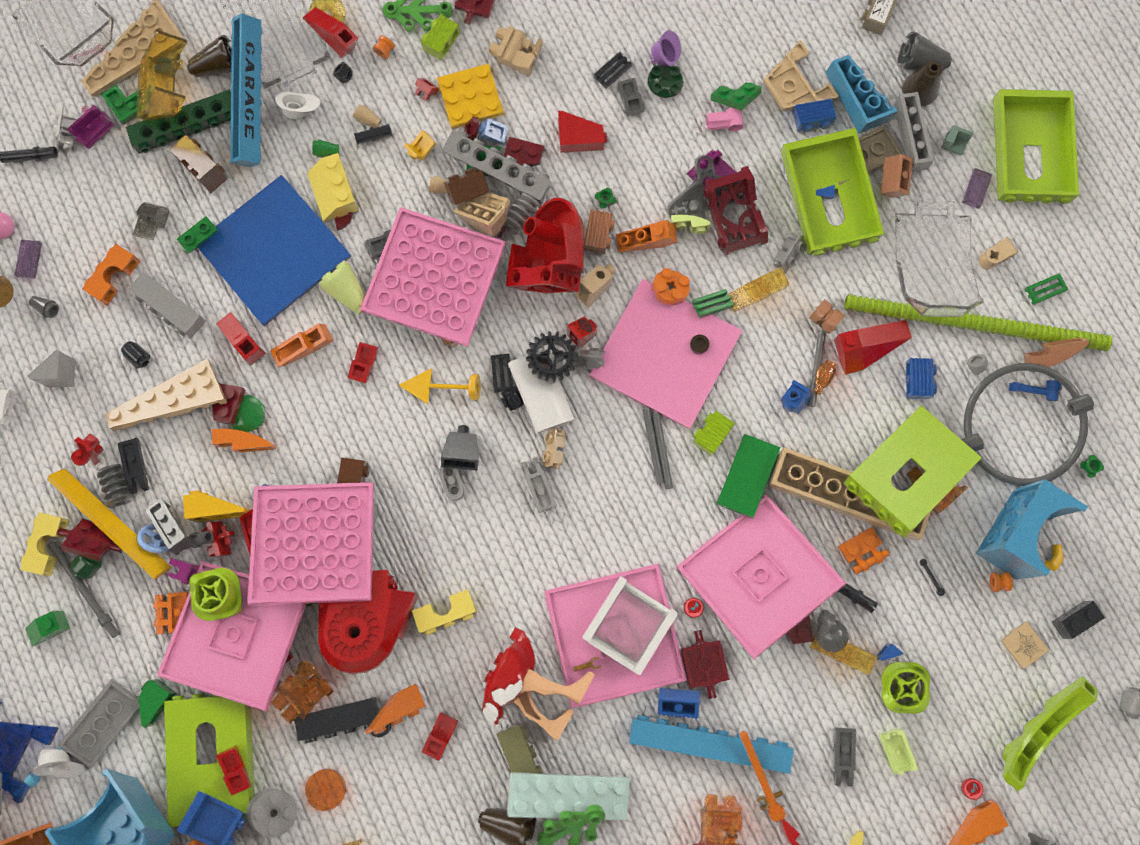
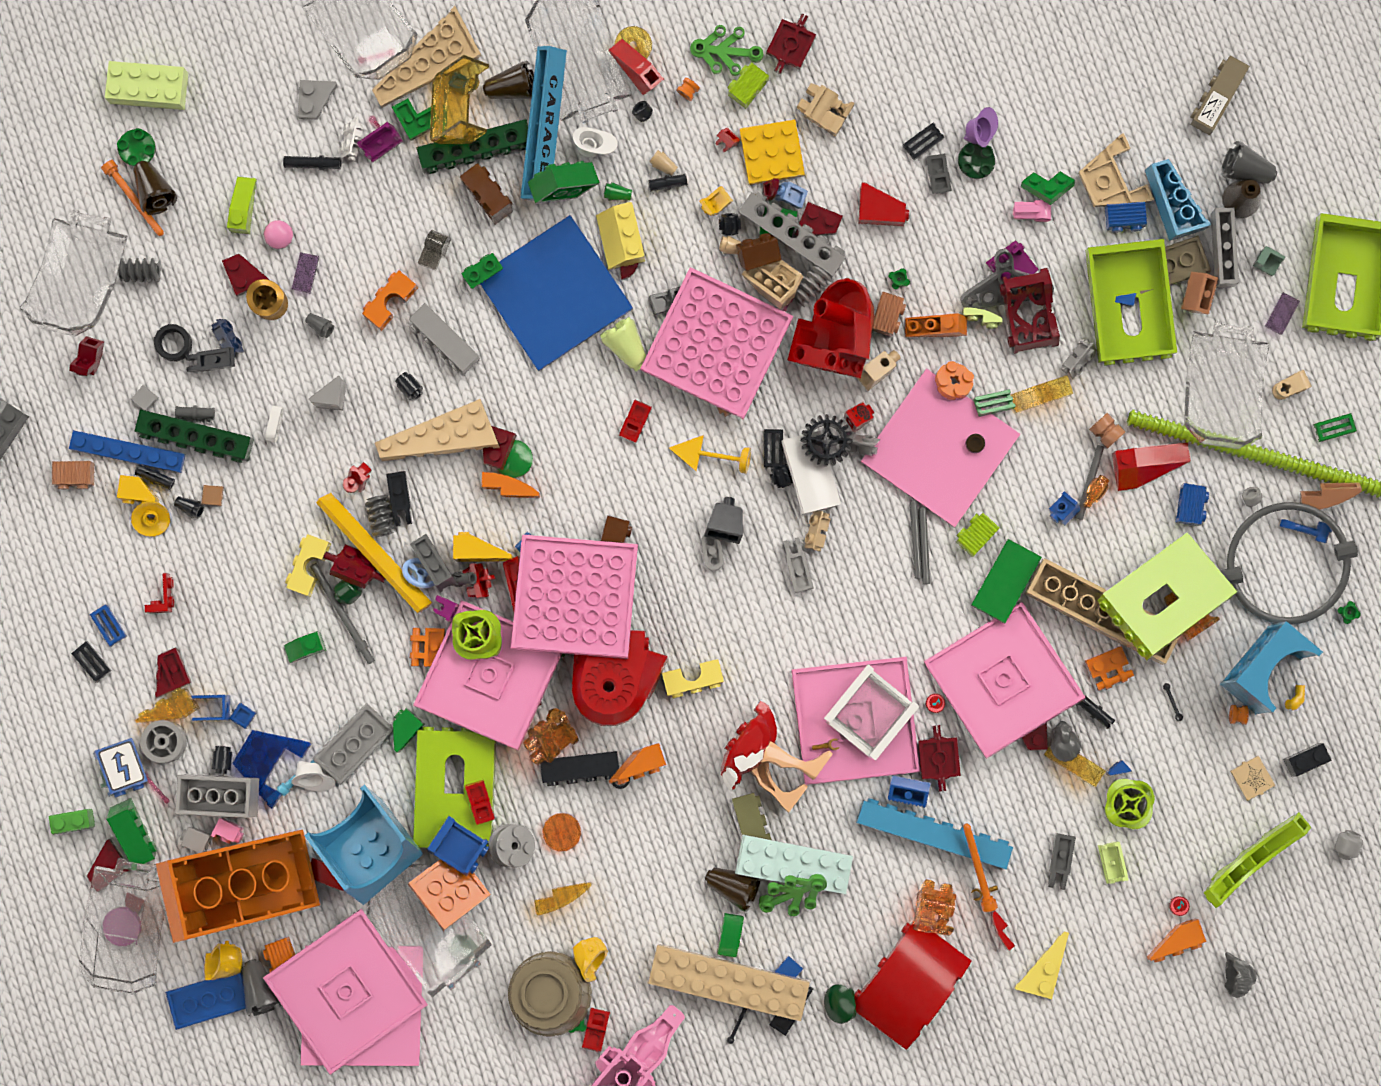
camera: 10 degrees right, 5 degrees up
slope [216,312,266,365] -> none
orange slope [270,323,334,367] -> none
red slope [421,712,459,761] -> none
none -> light grey wing [298,80,337,120]
none -> green brick [528,161,600,203]
none -> black gear [718,213,741,236]

